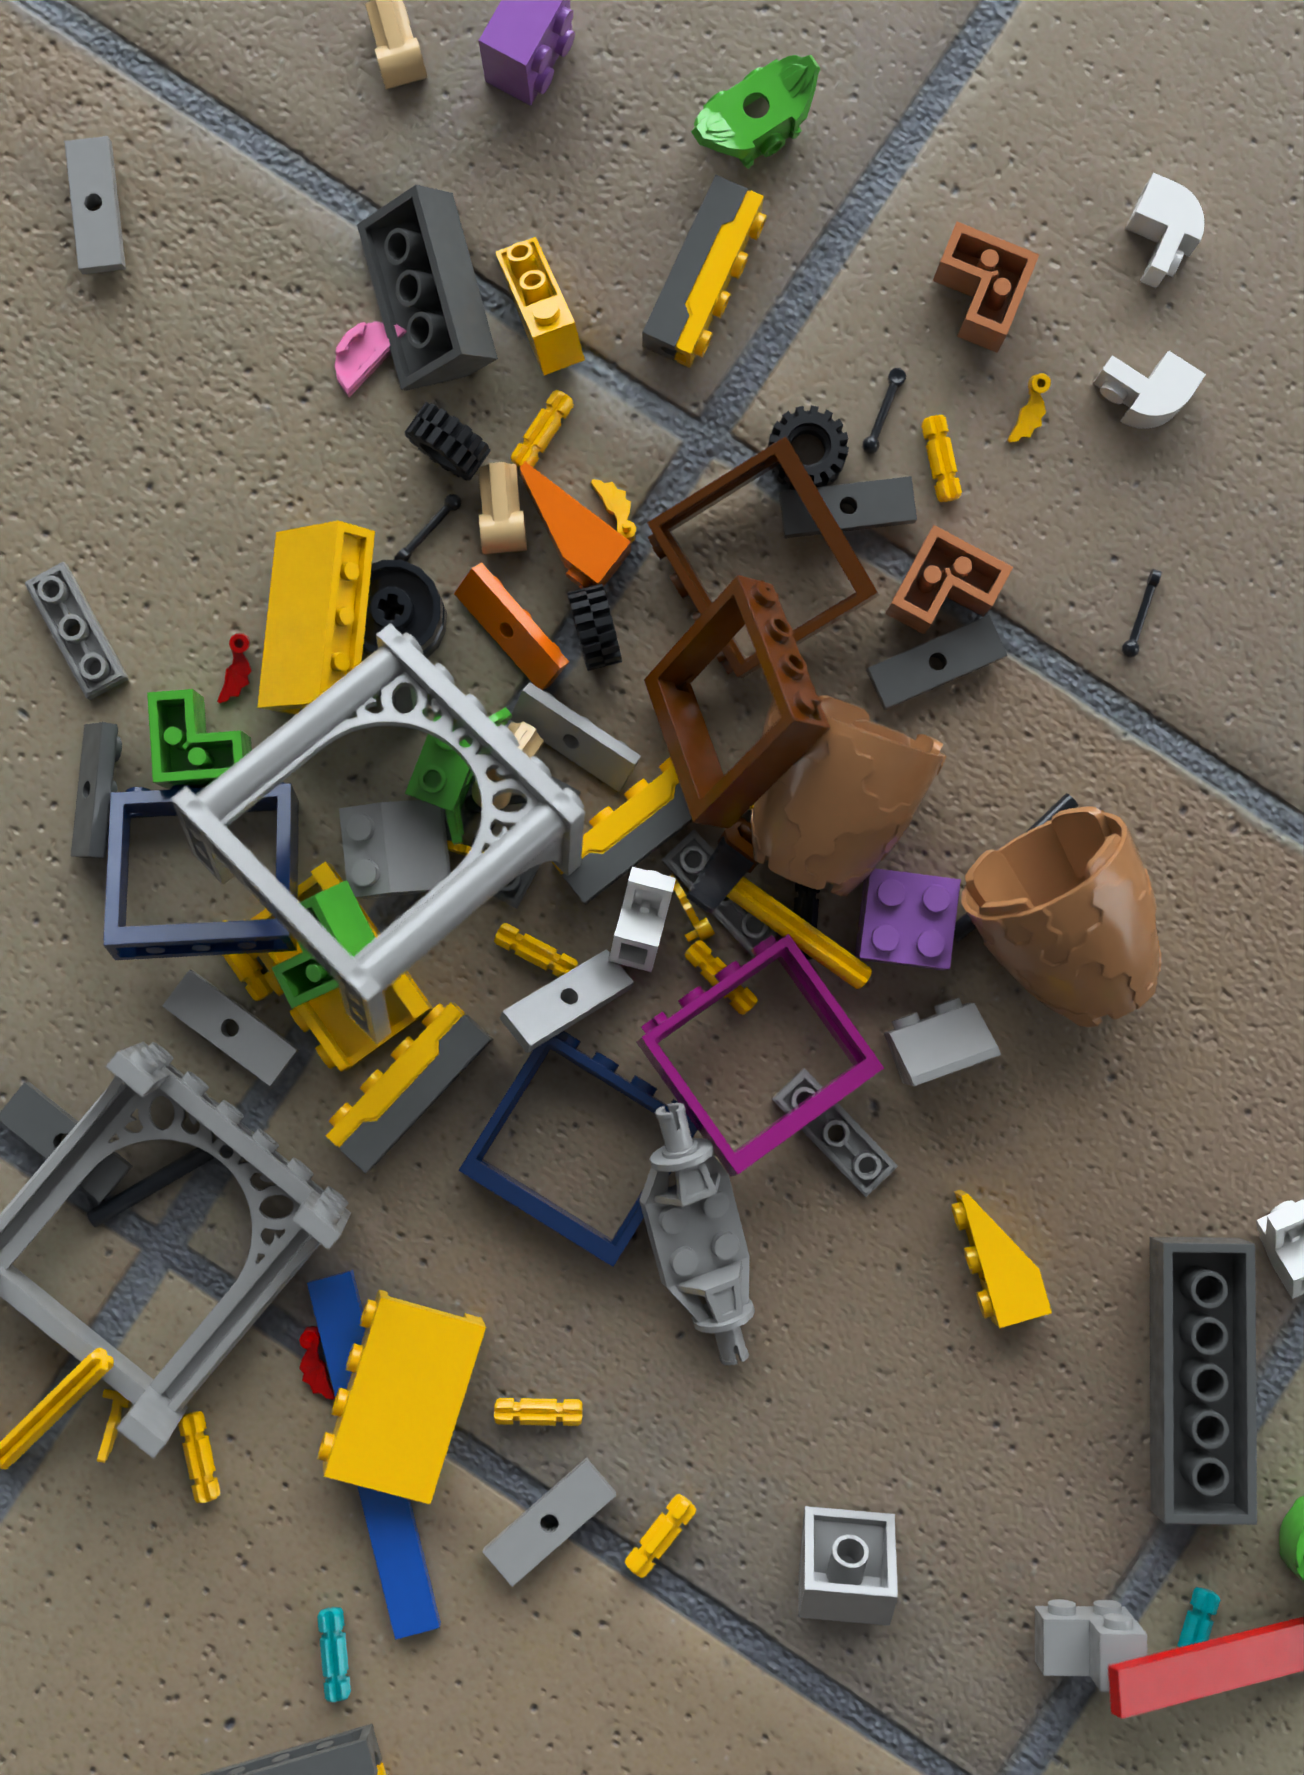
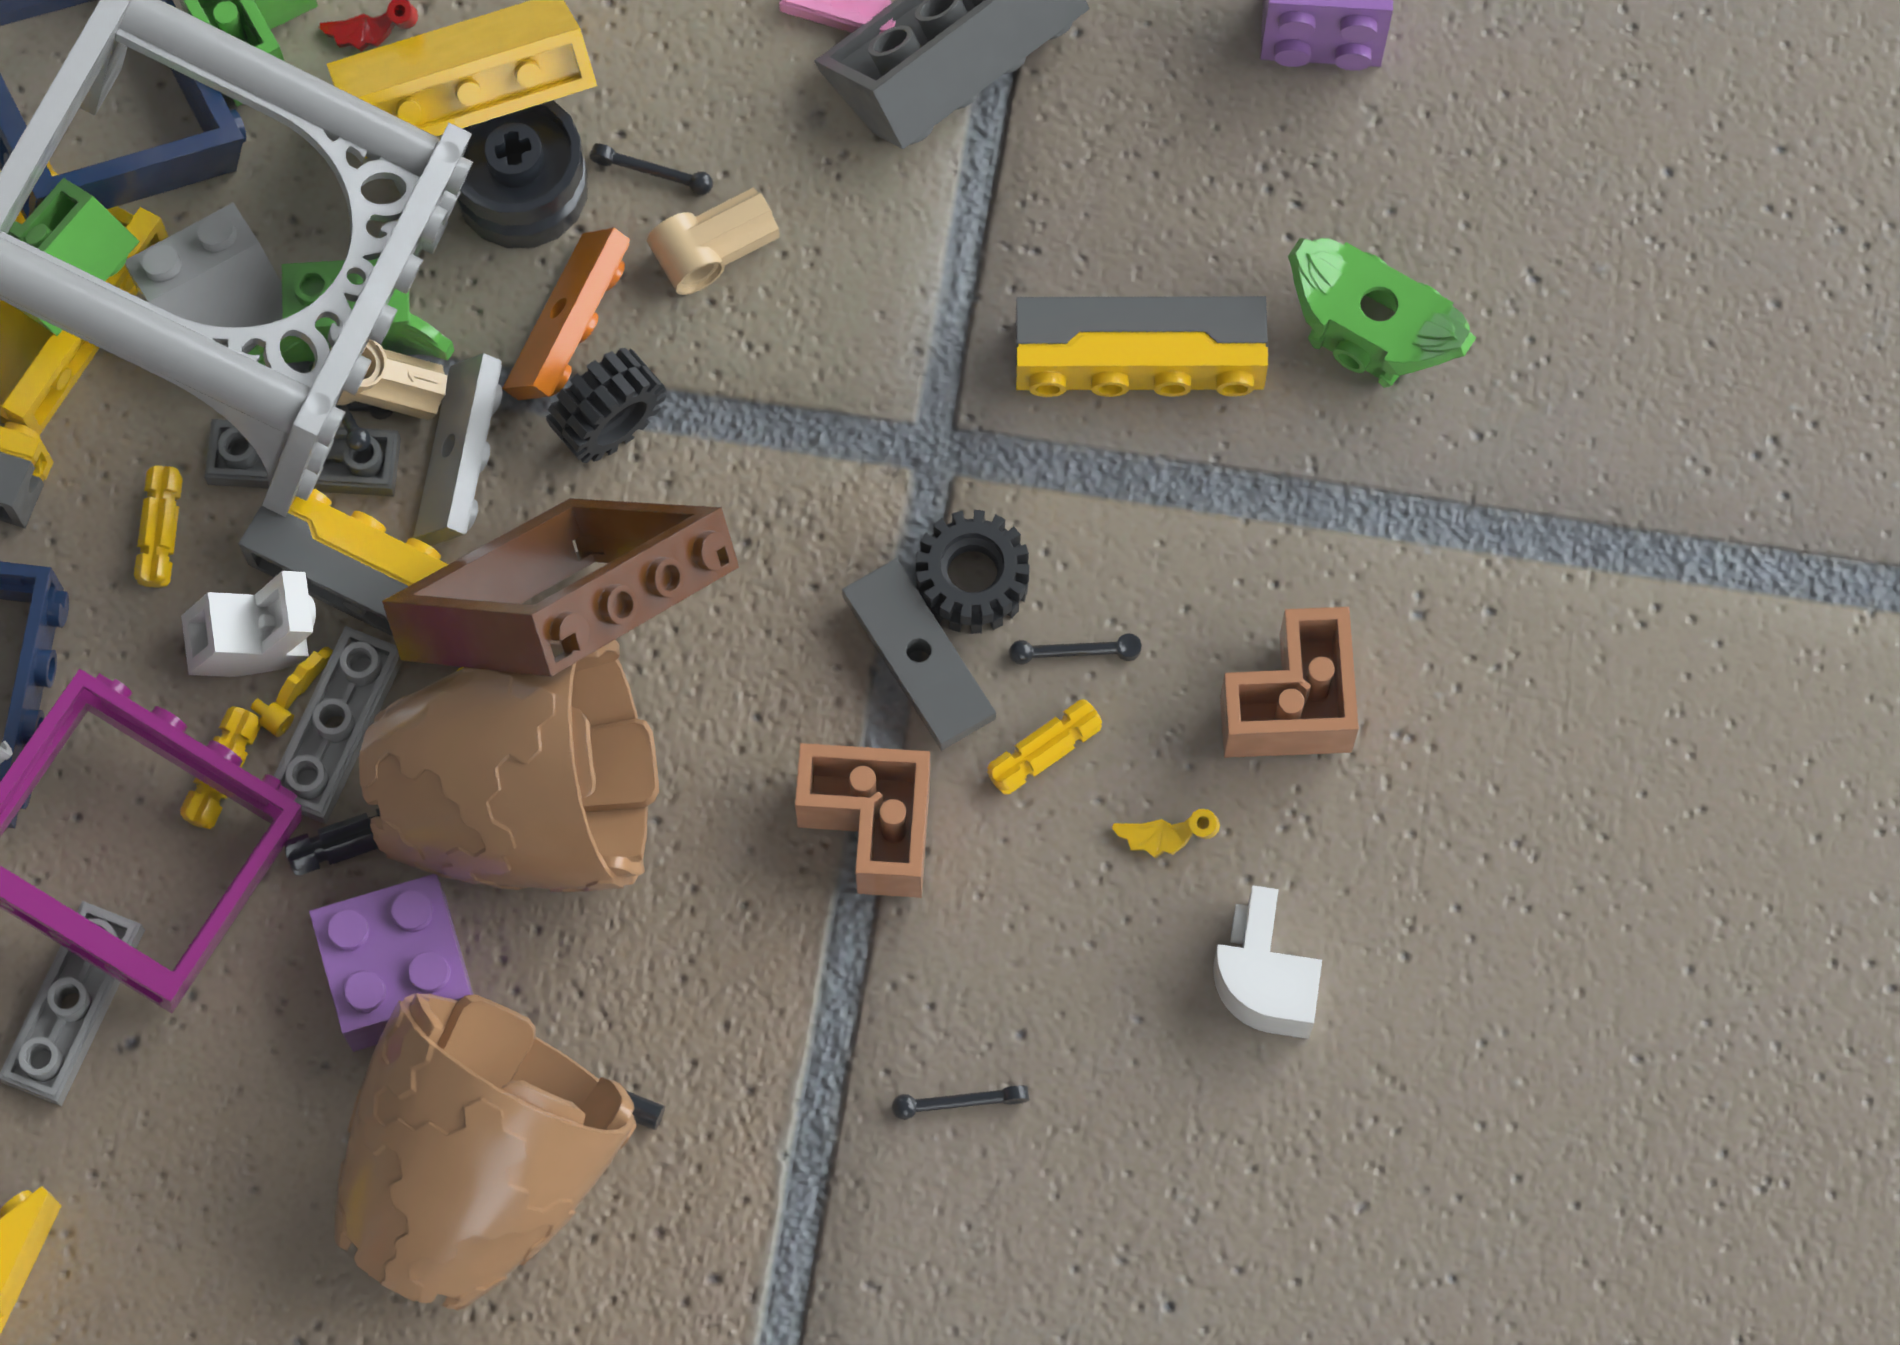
camera: 70 degrees right, 15 degrees down
black tyre [404,402,491,481] -> none
yellow slope [495,237,585,375] -> none
tile [499,949,634,1053] -> none
yellow axle [511,390,574,468] -> none
orange slope [519,461,631,589] -> none
yellow piece [591,479,636,543] -> none
reddish brown window [647,436,880,678] -> none
black piece [686,816,759,913] -> none
yellow axle [726,877,872,989] -> none
dark grey tile [866,615,1007,710] -> none
light grey slope [884,998,1001,1086] -> none
white brick [1126,173,1204,288] -> none

